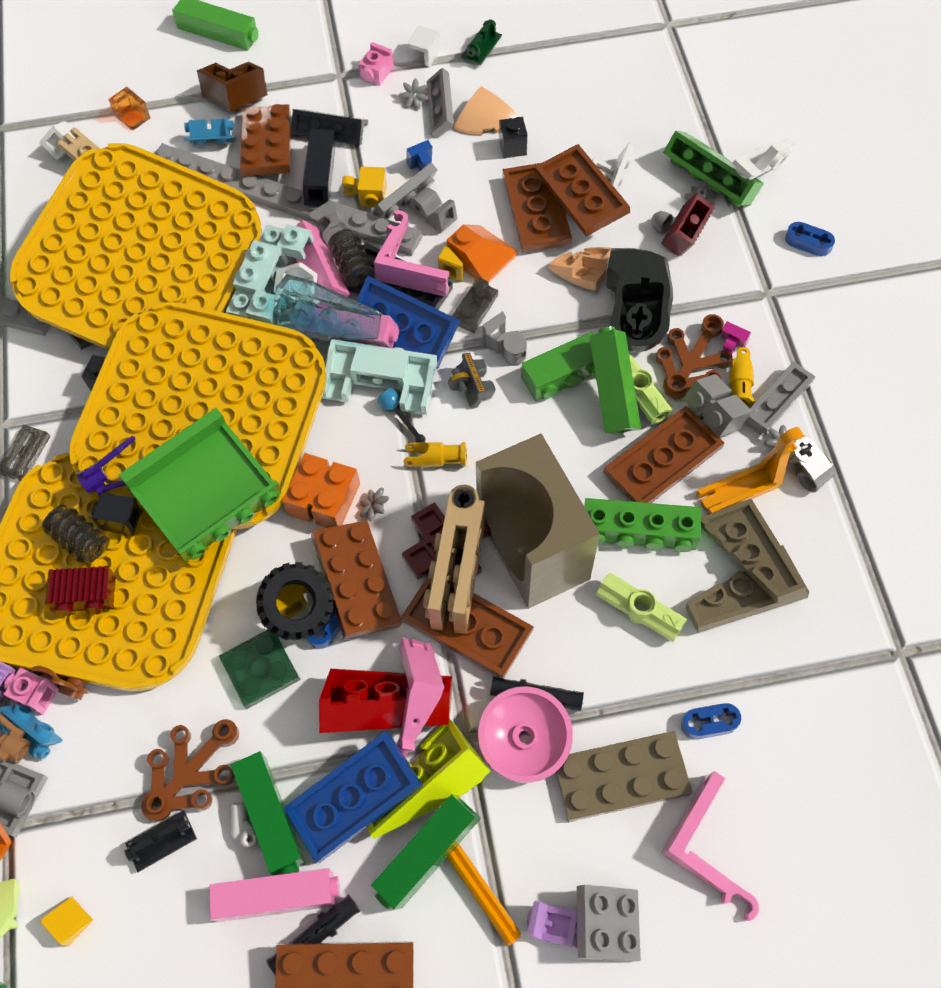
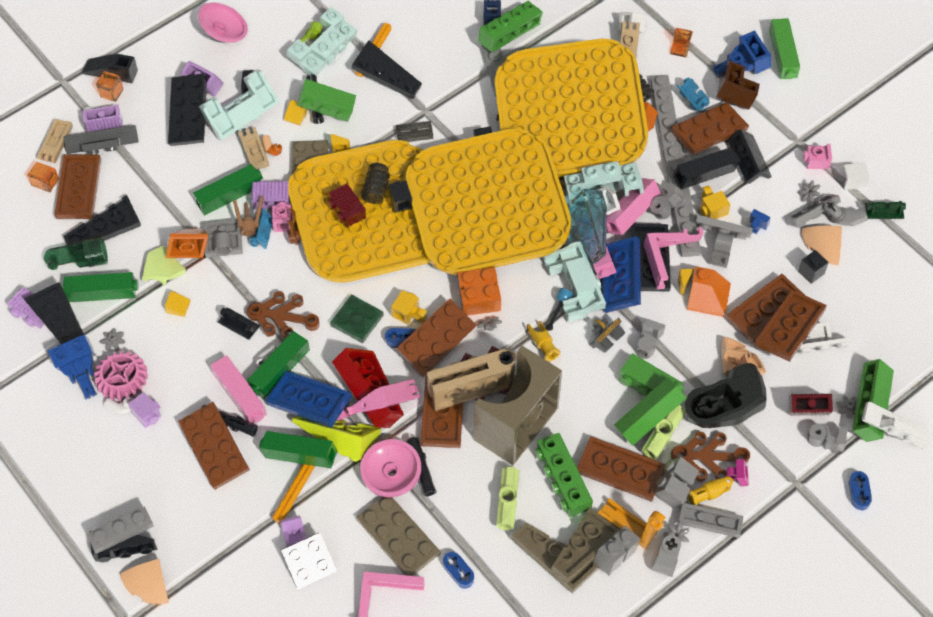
camera: 60 degrees right, 5 degrees down
dark purple plant [76,436,135,495] -> none
bright green panel [119,408,281,562] -> none
black tyre [256,562,334,641] -> none
clear smoke piece [328,229,375,287] -> none
clear smoke hinge [452,278,498,333] -> none
light grey hinge [651,211,673,233] -> none
none -> light grey piece [593,526,641,576]
none -> blue brick [713,30,771,76]
none -> light grey leg [807,424,848,453]
none -> light grey arm [824,200,868,226]

